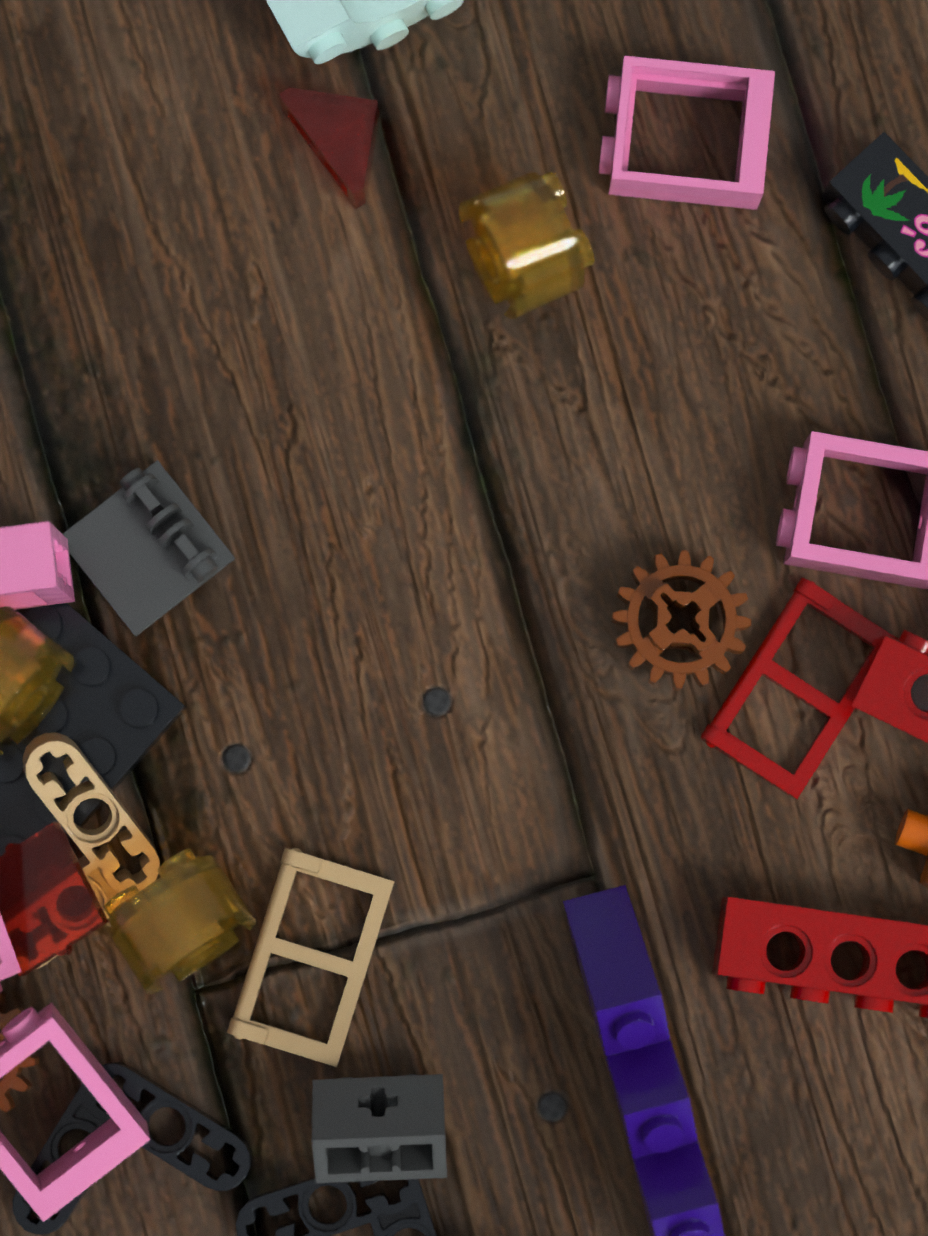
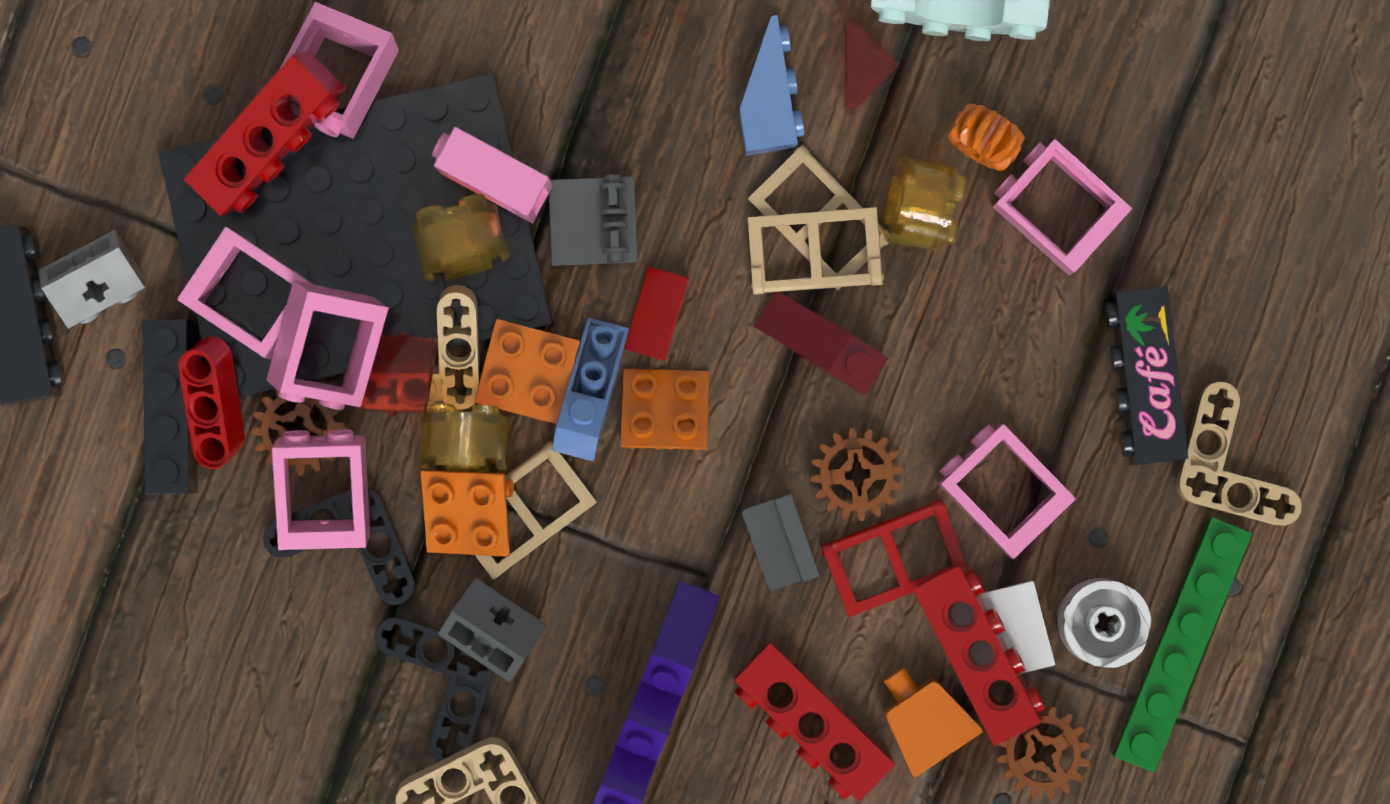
camera: 35 degrees right, 5 degrees up
none -> orange hinge [421,470,514,557]
none -> orange hinge [474,319,580,424]
none -> medium blue slope [552,318,629,462]
none -> orange hinge [620,369,709,451]
none -> red slope [624,267,689,361]
none -> medium blue slope [739,15,804,156]
none -> dark grey panel [742,494,819,591]
none -> tan window [748,145,893,291]
none -> tan window [748,207,884,295]
none -> dark red slope [754,292,888,396]
none -> orange gear [948,104,1025,171]

